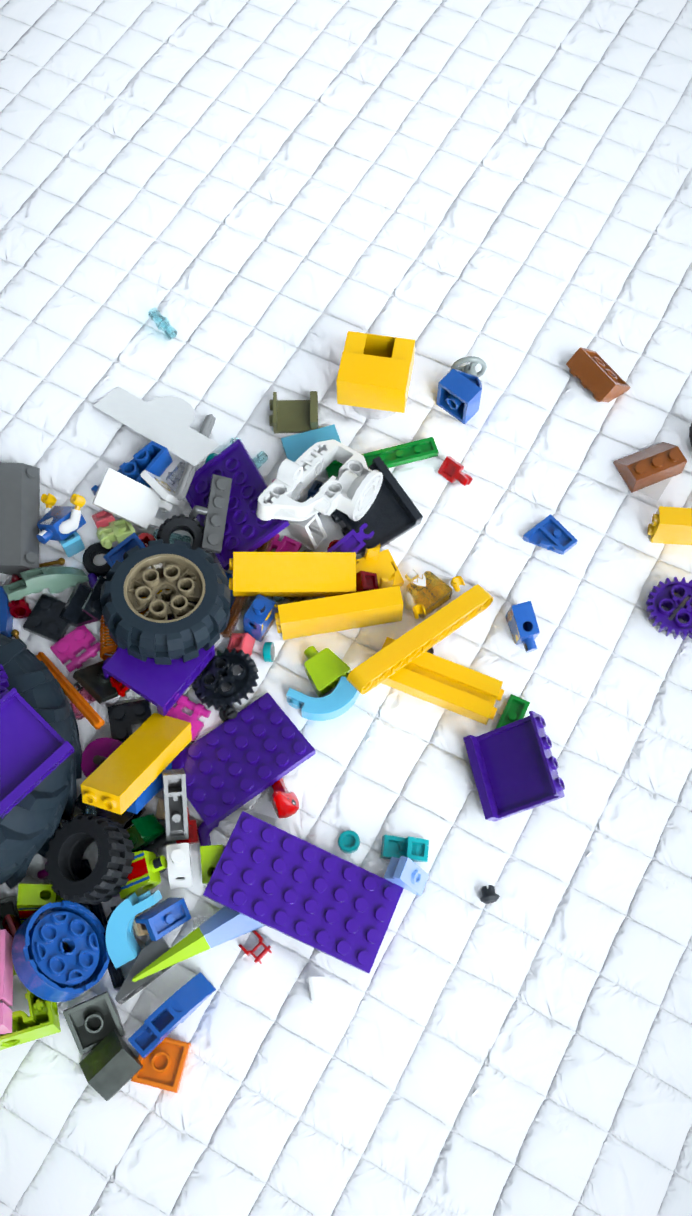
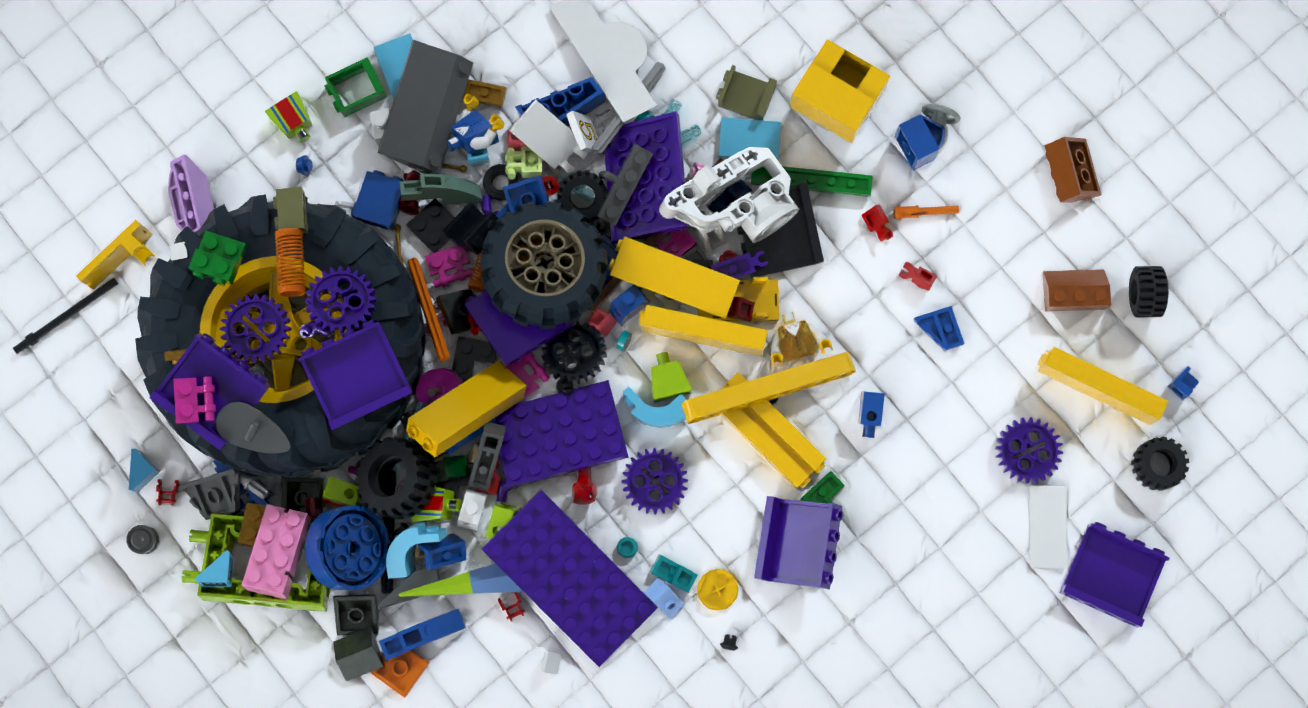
camera: 25 degrees right, 15 degrees up
none -> pearl gold plate [463,79,507,108]
none -> dark purple gear [621,448,688,515]
none -> yellow tile [697,569,739,611]
none -> orange pin [893,205,959,221]
none -> red plate [898,262,937,291]

